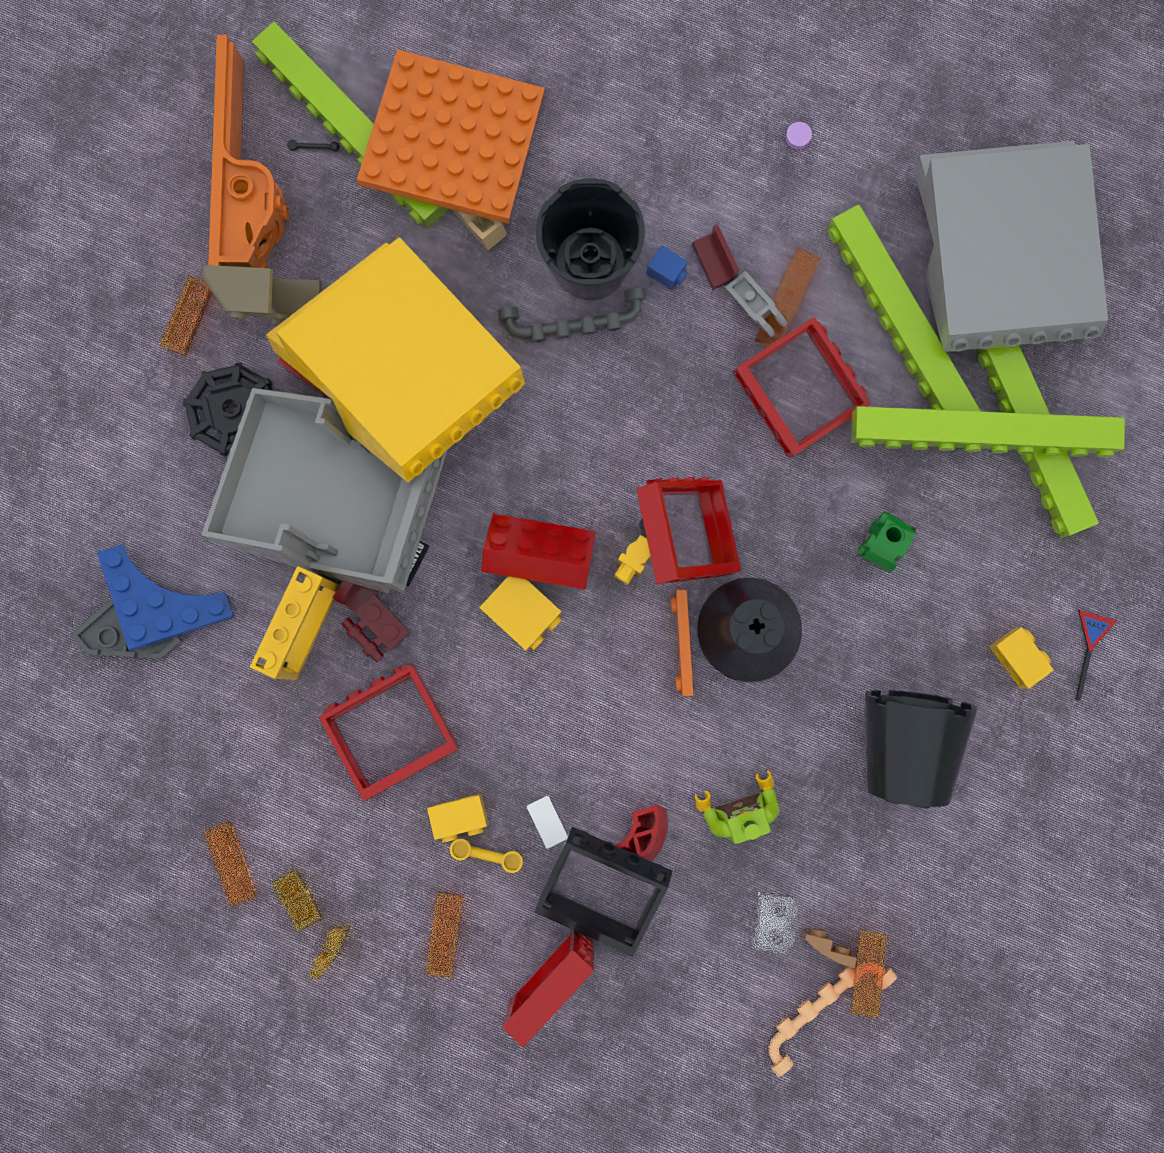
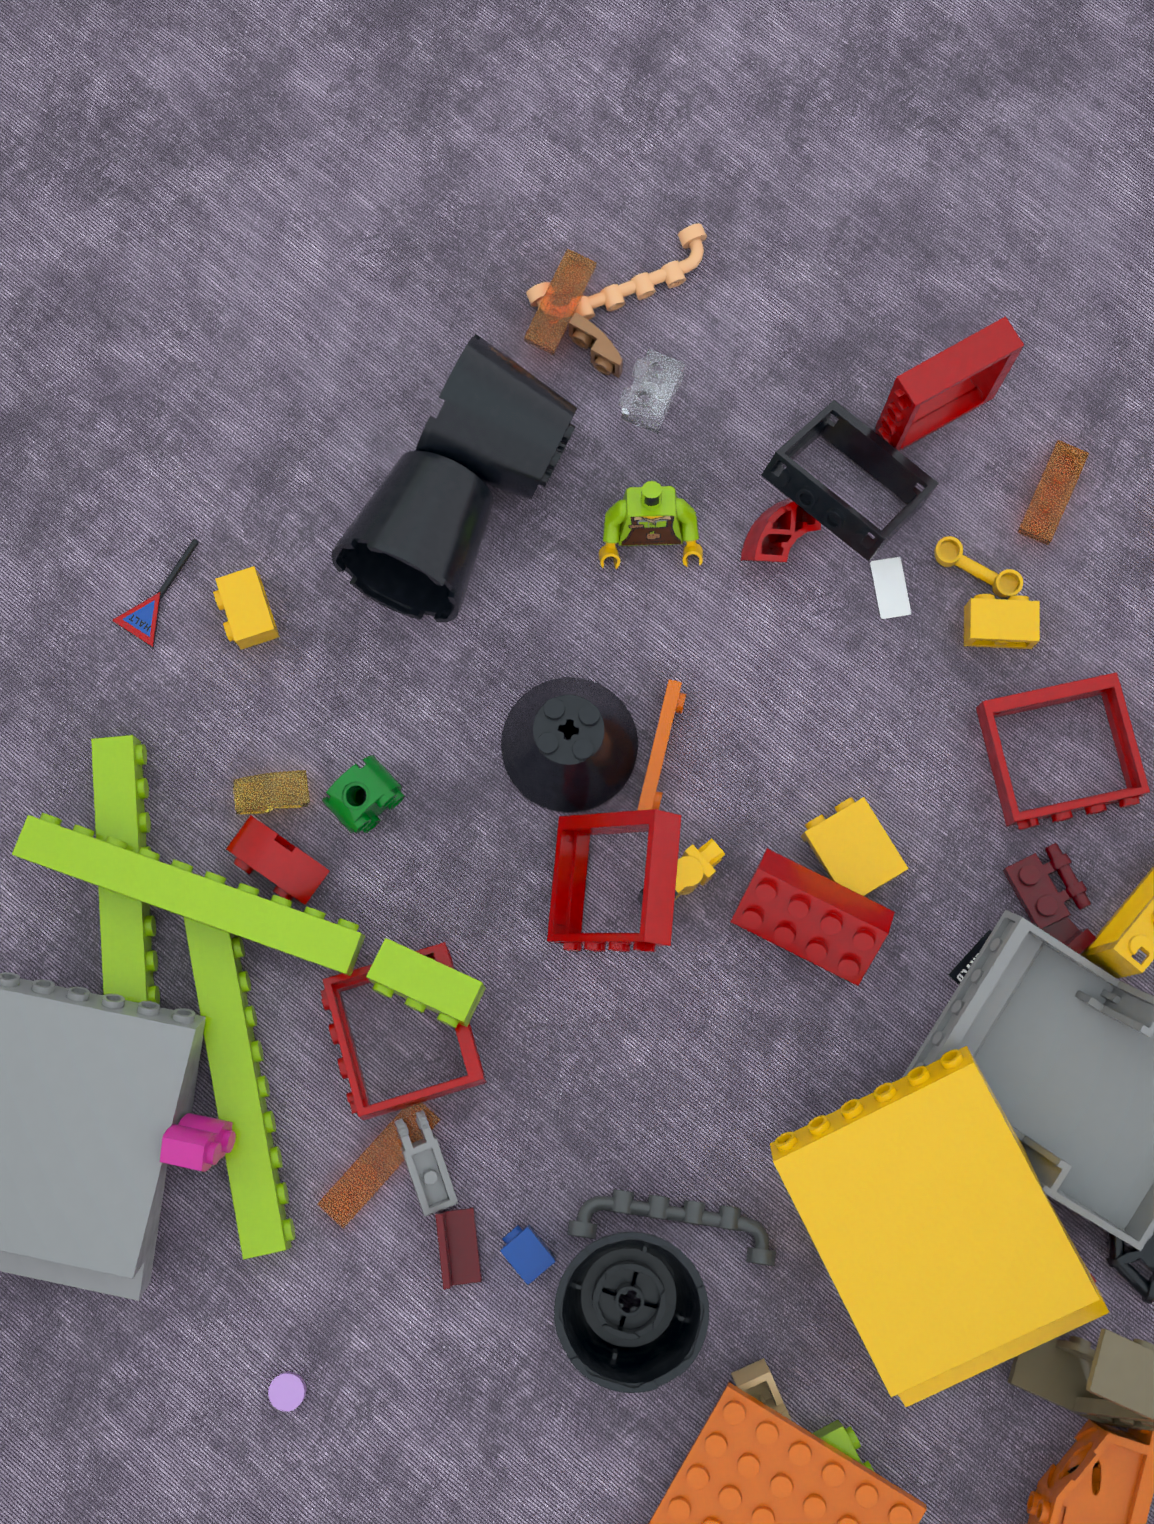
camera: 165 degrees left, 5 degrees down
none -> dark pink brick [160,1113,236,1172]
none -> red brick [226,815,330,905]
none -> clear yellow slope [233,770,310,814]
none -> lime brick [366,938,486,1028]
none -> black cone [415,334,577,500]

